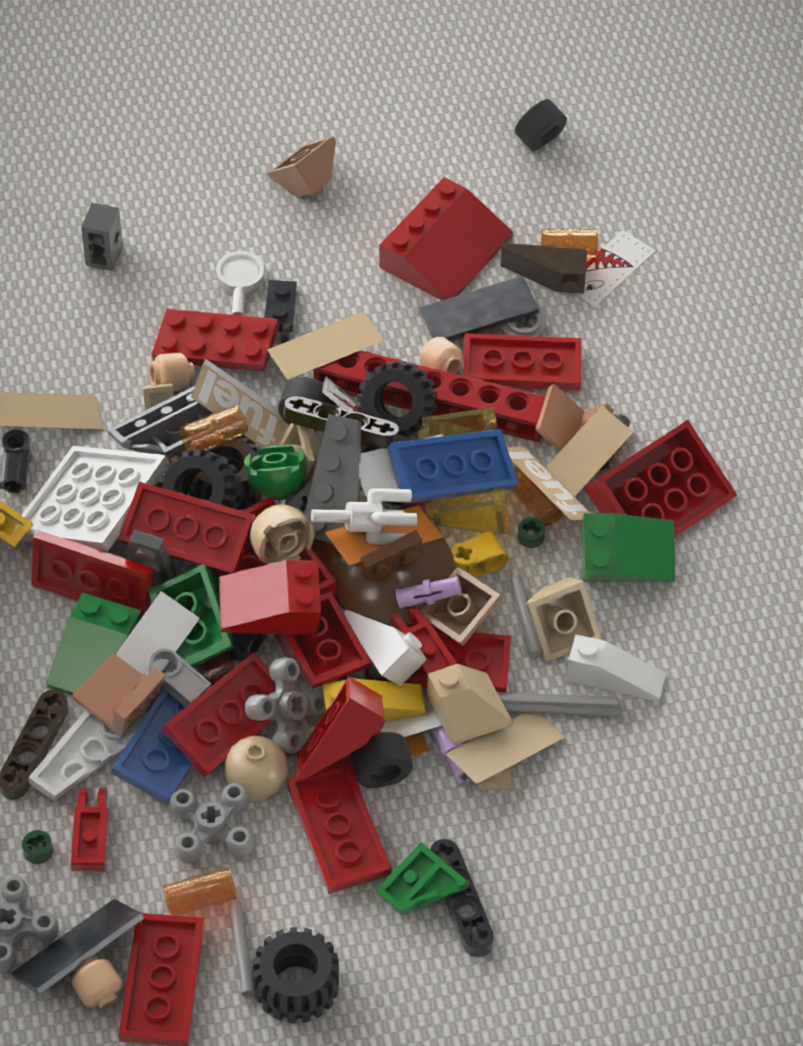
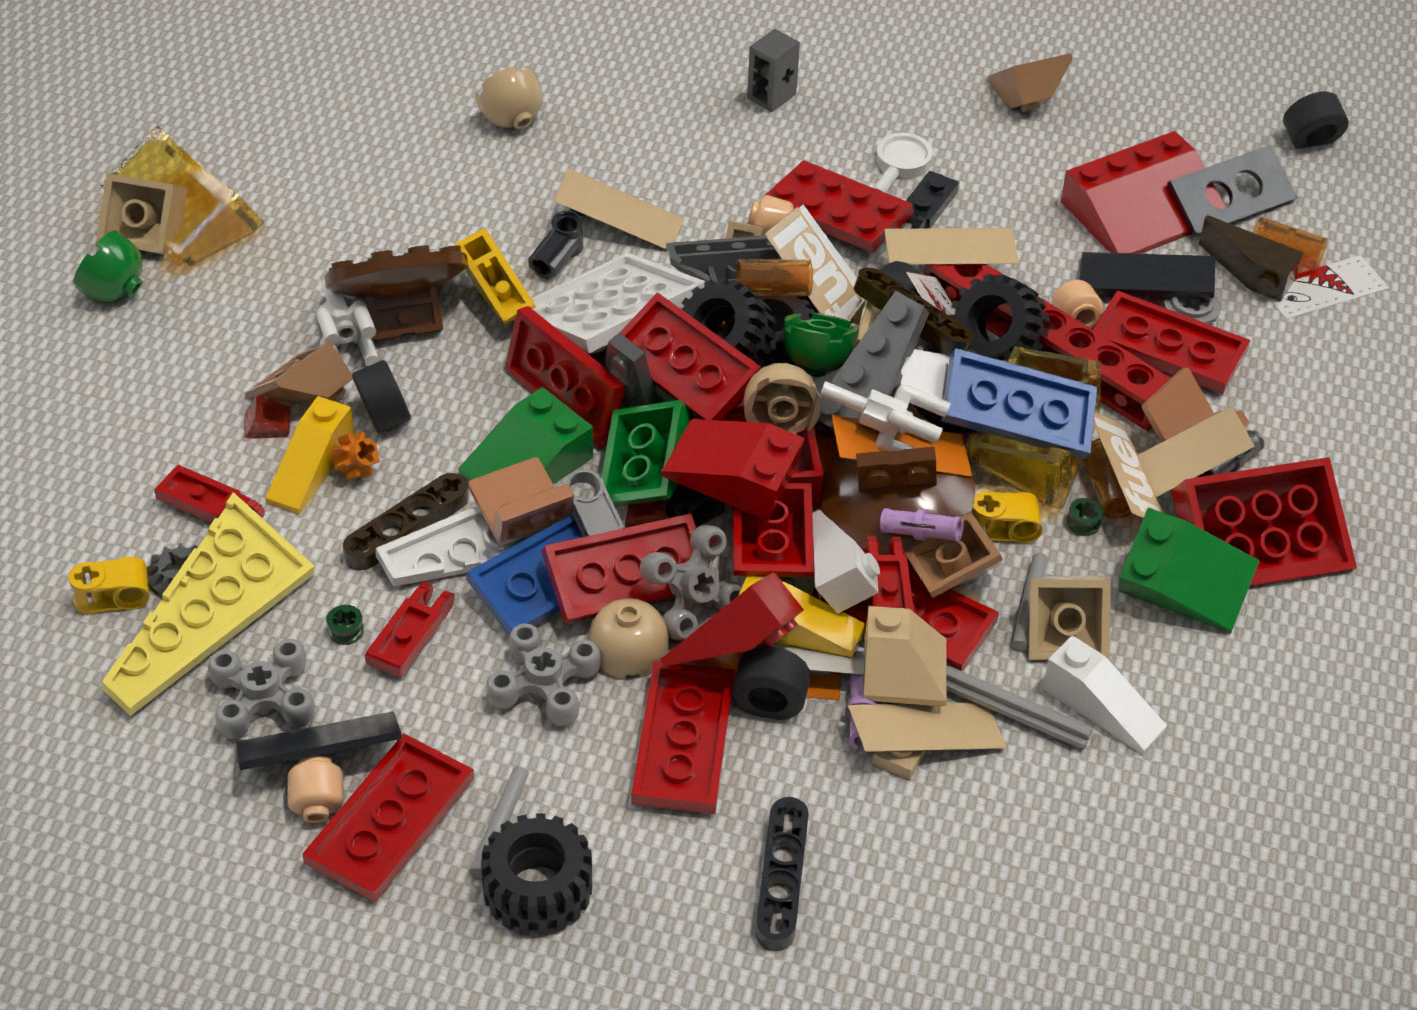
camera: 25 degrees right, 5 degrees down
white sticker [116,591,200,676] -> none
clear orange pin [162,867,237,916] -> none
green wing [376,842,469,915] -> none
none -> piece [1167,145,1297,237]

